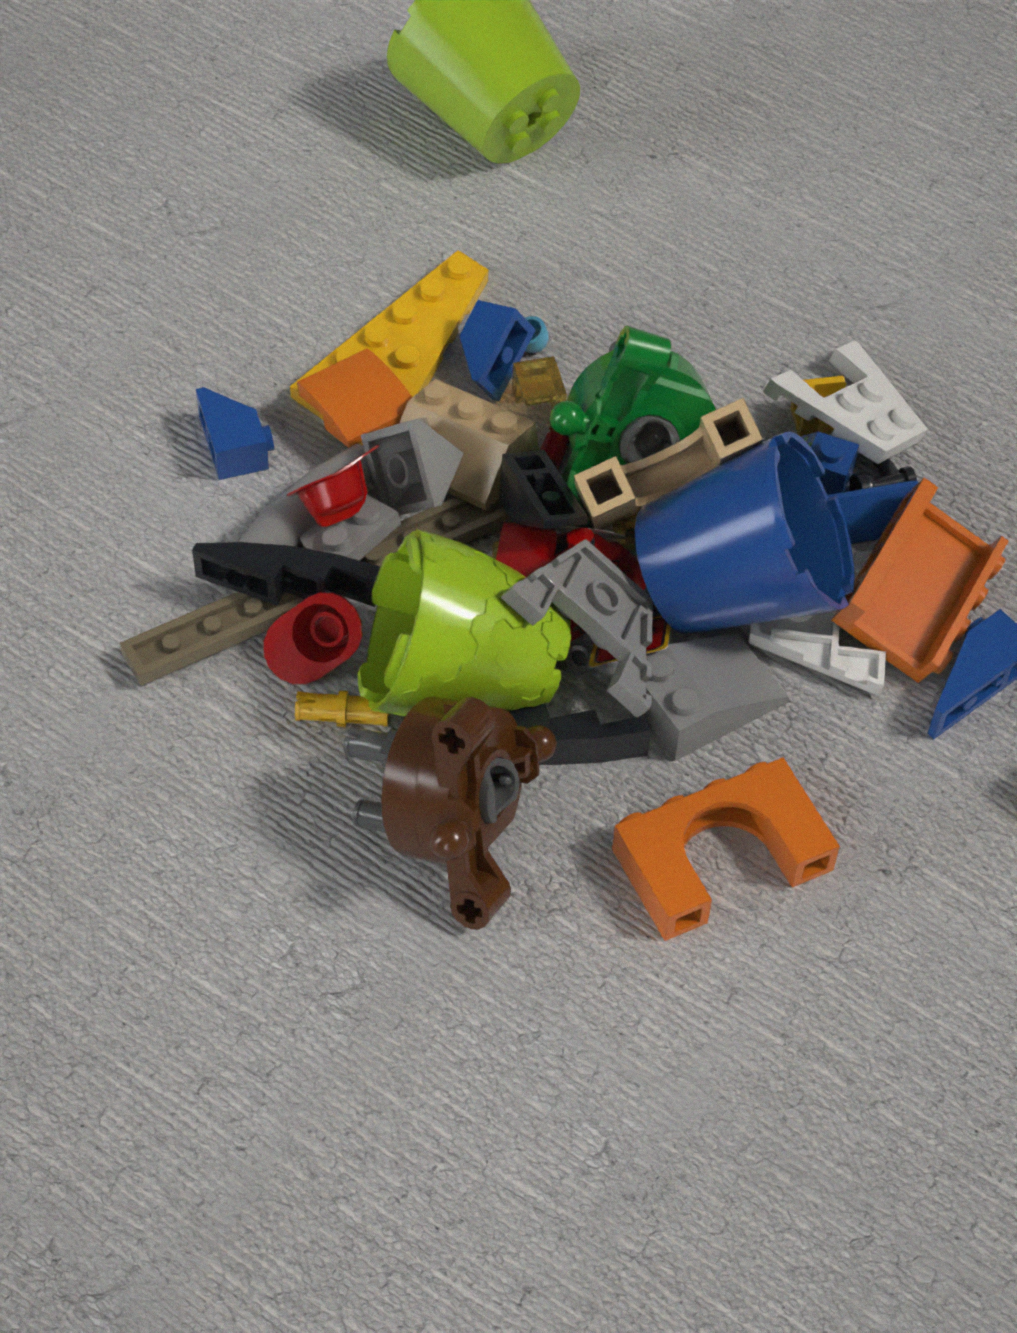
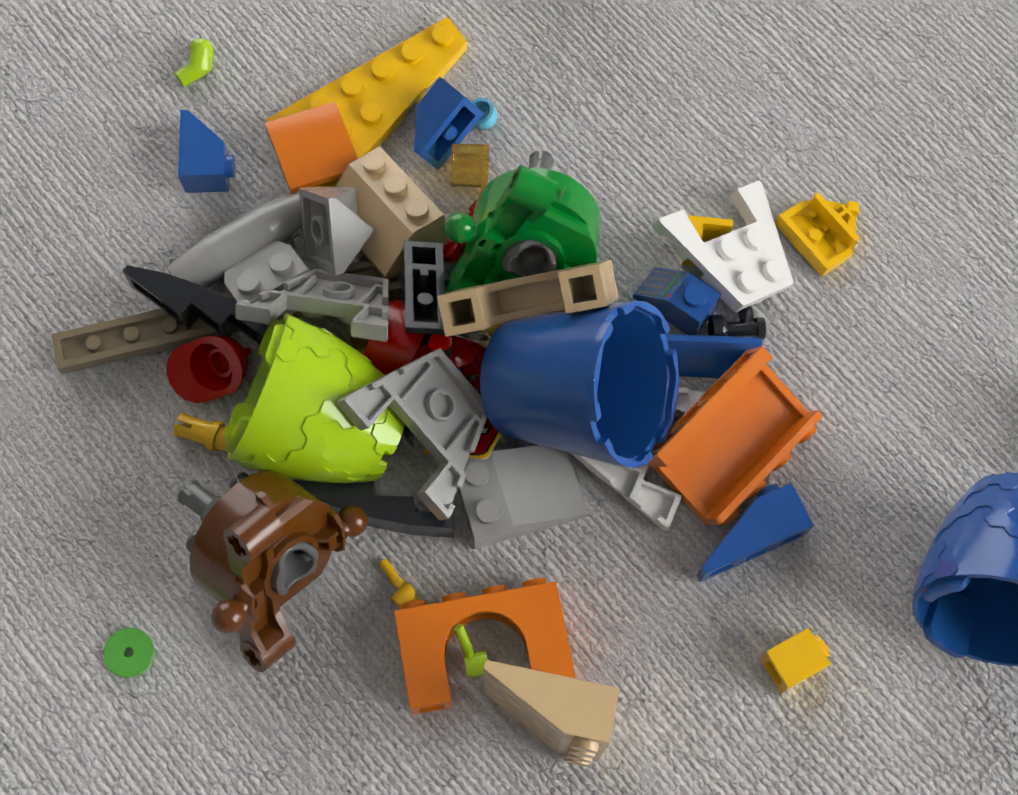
camera: 15 degrees right, 15 degrees up
red piece [286,444,380,527] -> none
none -> bright green wheel [104,628,155,678]
none -> lime arm [174,38,214,88]
none -> light grey wing [235,269,388,342]
none -> yellow hand [379,559,419,609]
none -> lime hand [453,624,488,677]
none -> tan slope [484,660,620,767]
none -> yellow slope [775,193,859,277]

